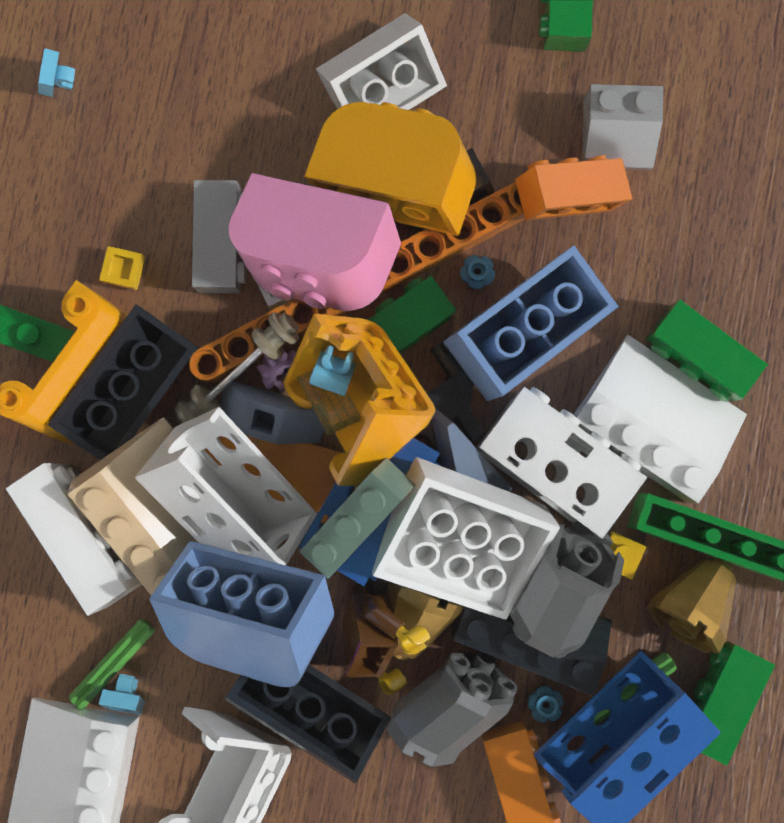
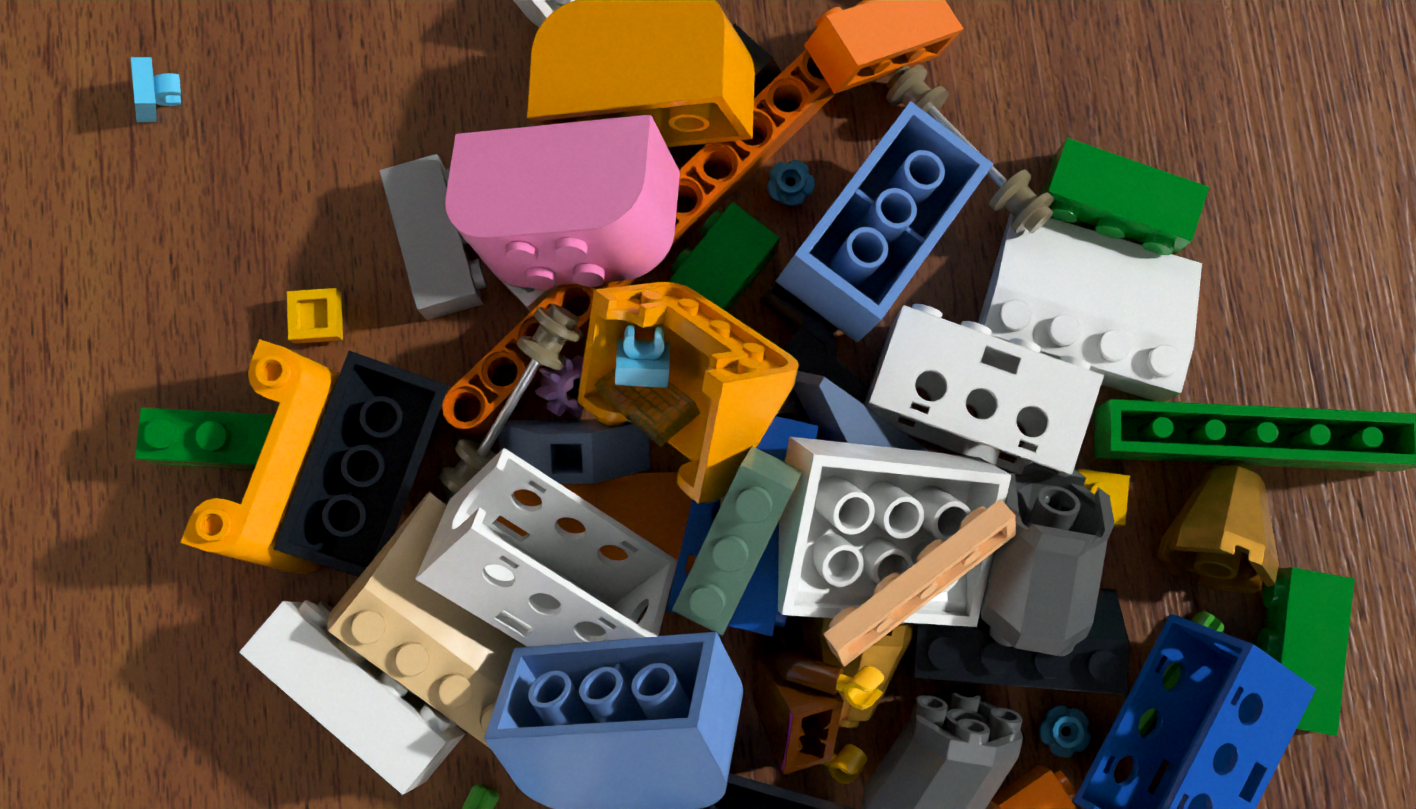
camera: 20 degrees left, 5 degrees down
none -> light nougat plate [824,499,1016,667]
none -> dark tan axle [886,64,1054,234]

